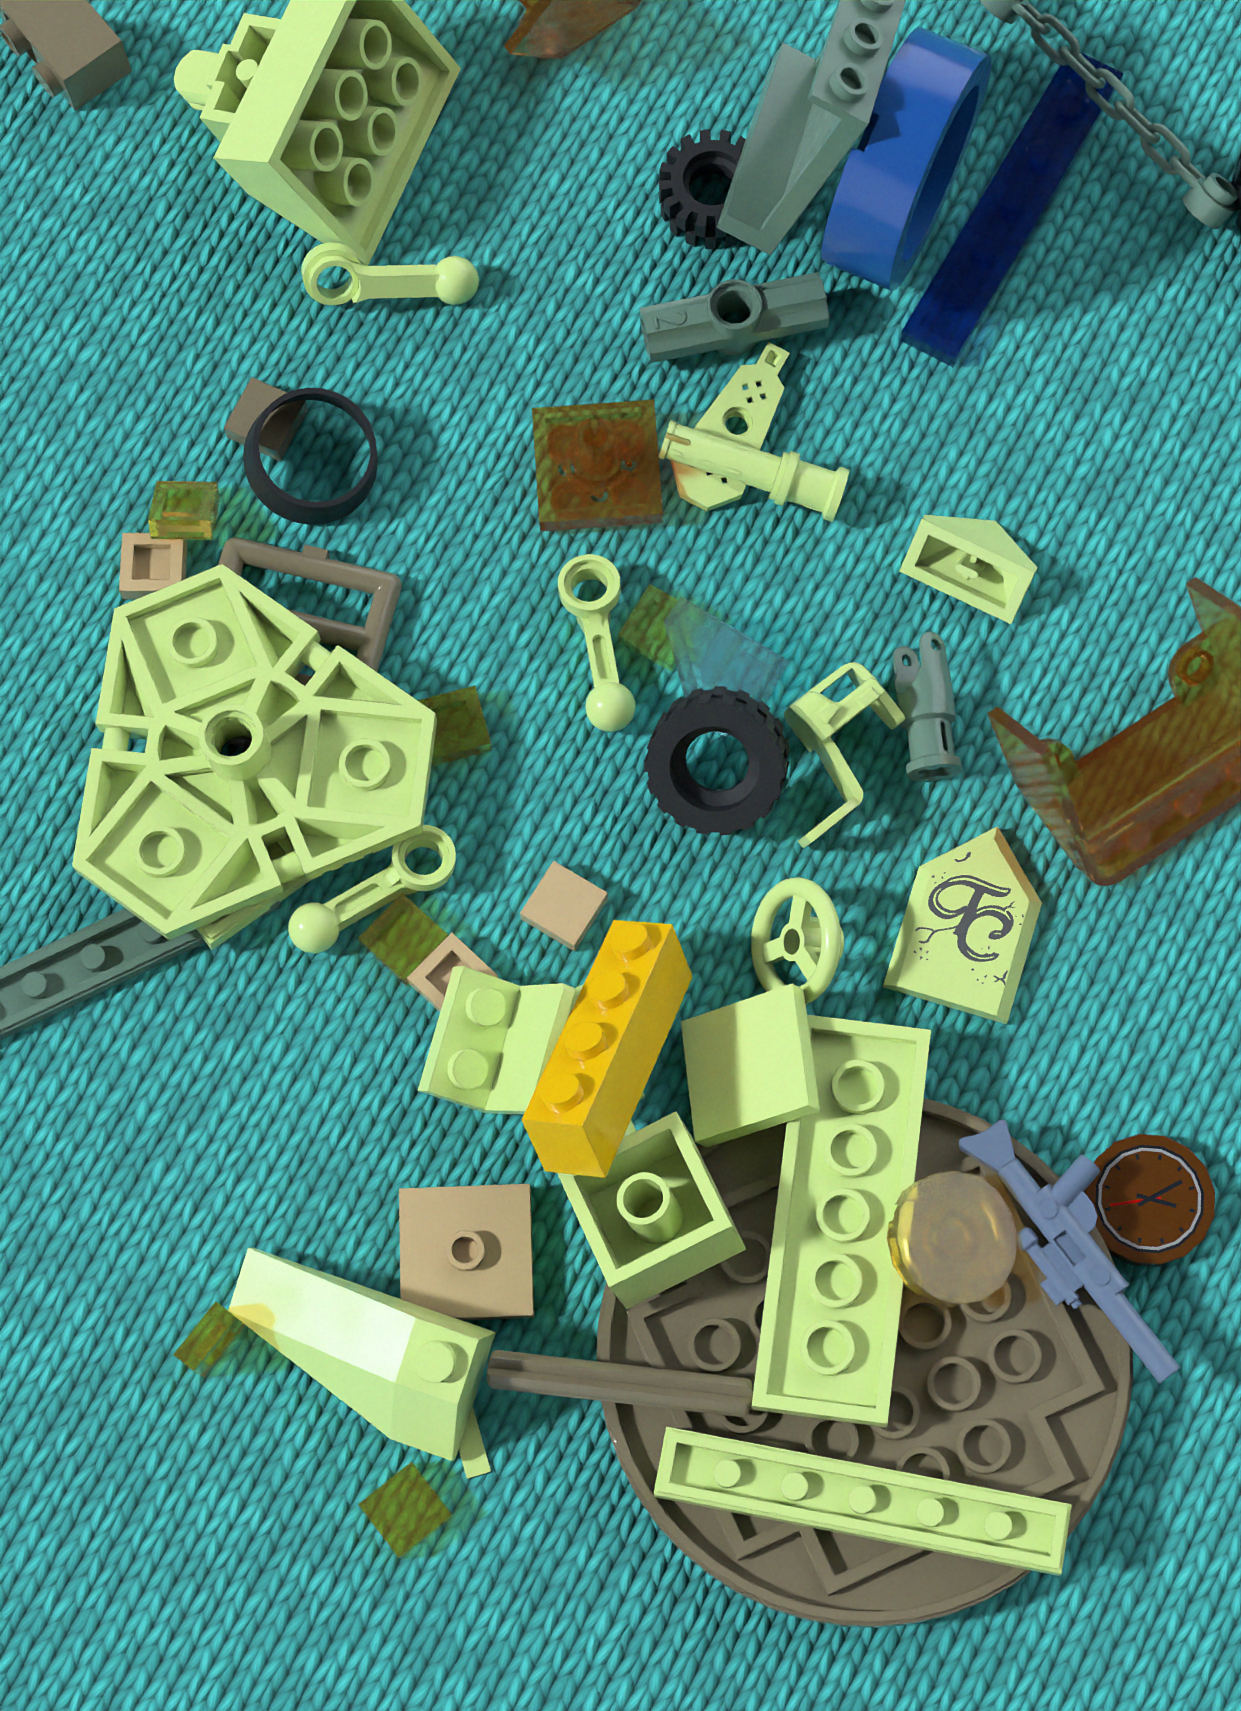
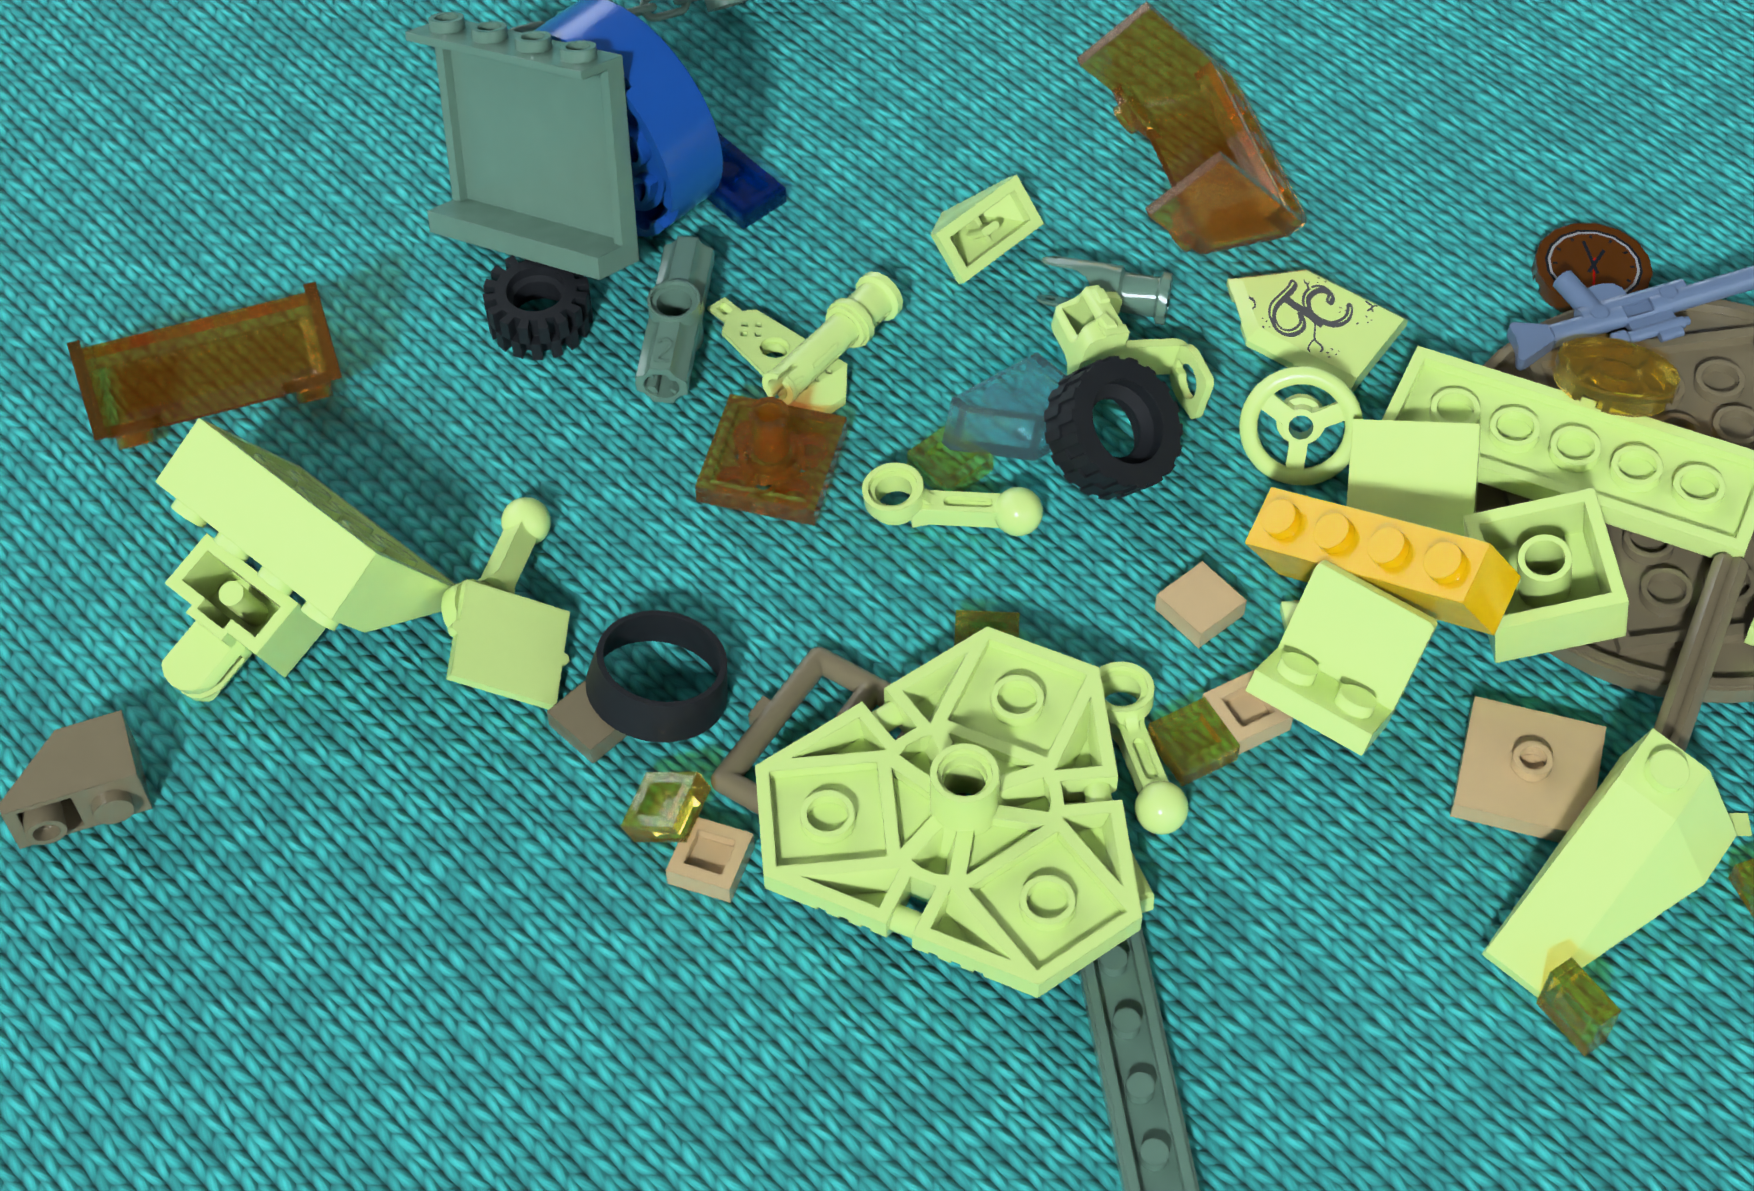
camera: 75 degrees left, 20 degrees down
none -> yellowish green piece [446,579,570,710]

